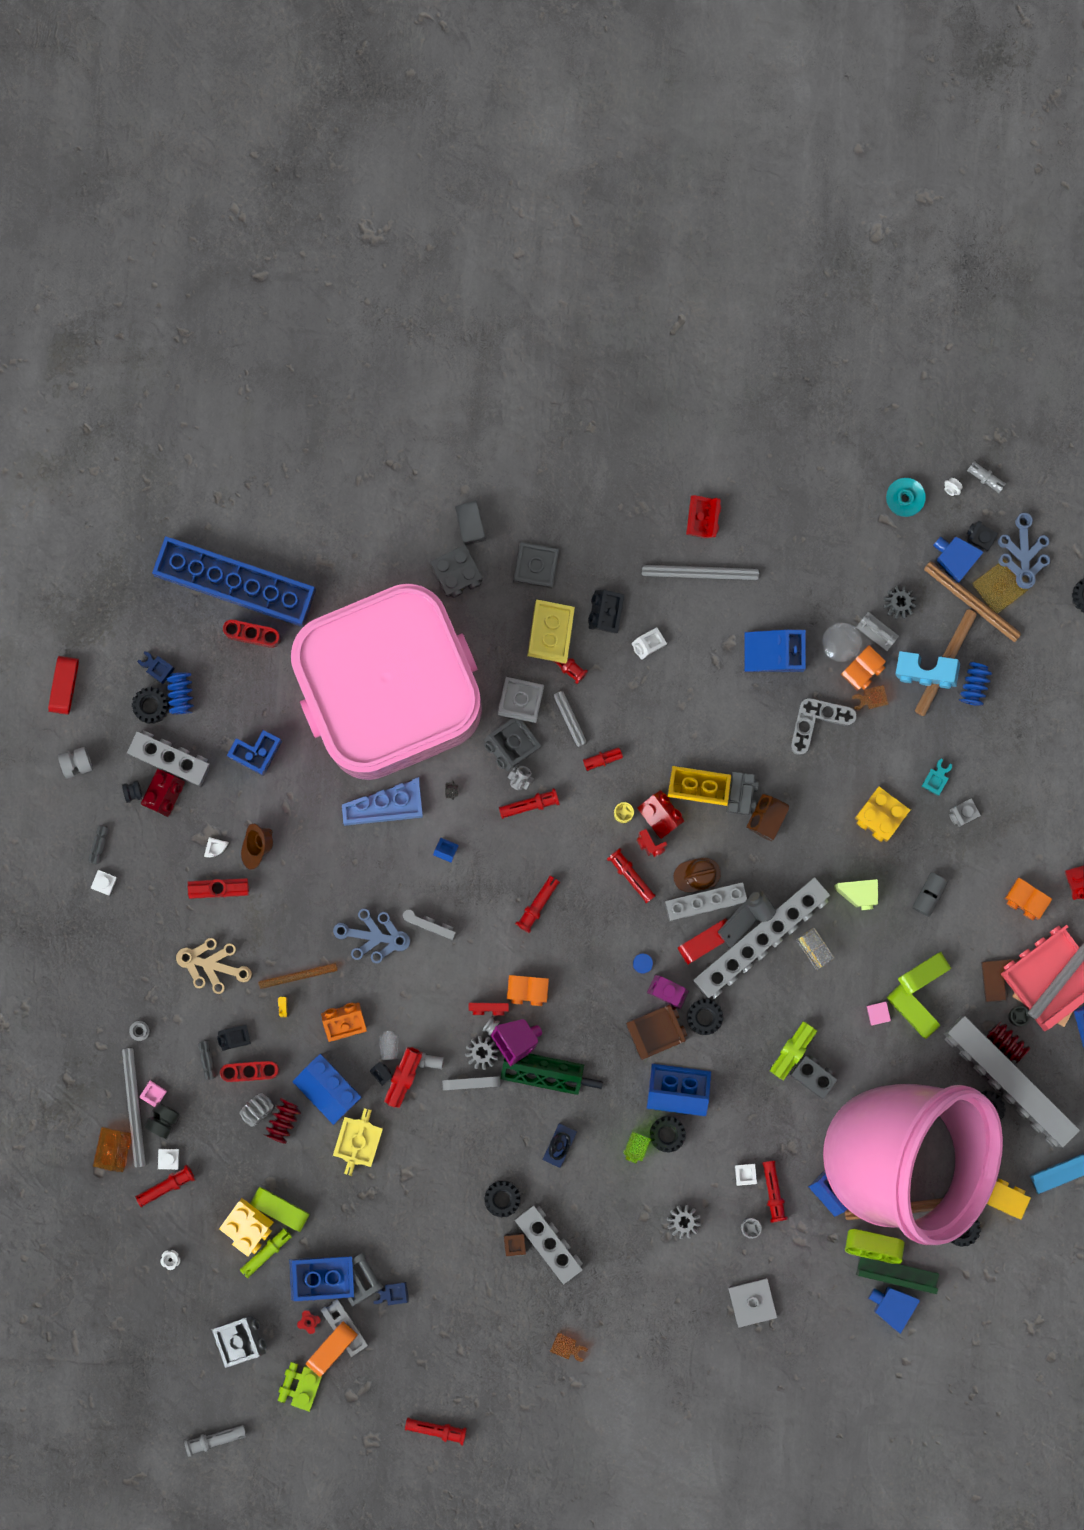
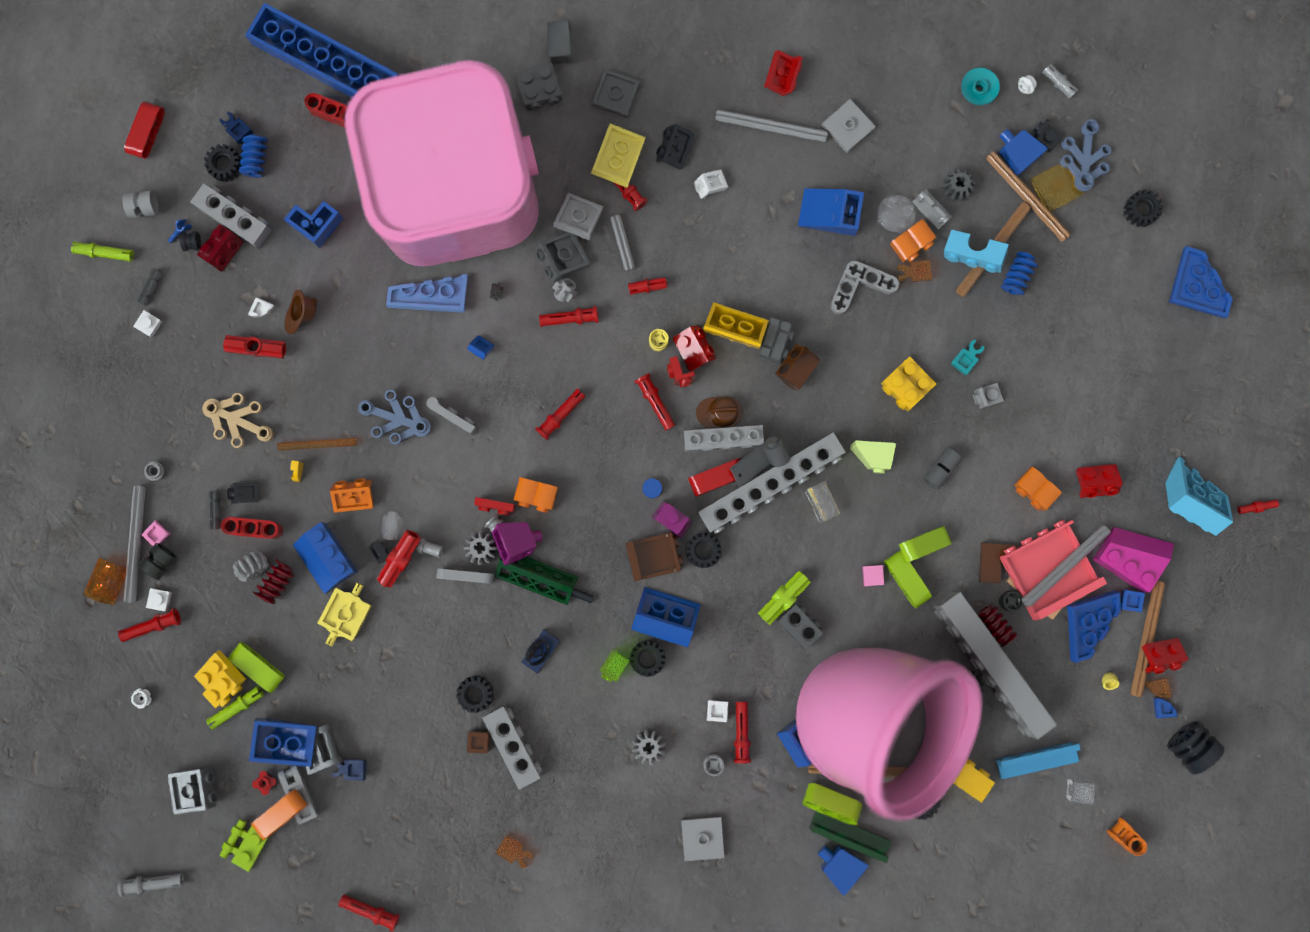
camera: 10 degrees right, 0 degrees up
none -> lime pin [71,241,134,262]
none -> blue hand [168,219,192,243]
none -> light grey plate [821,99,876,153]

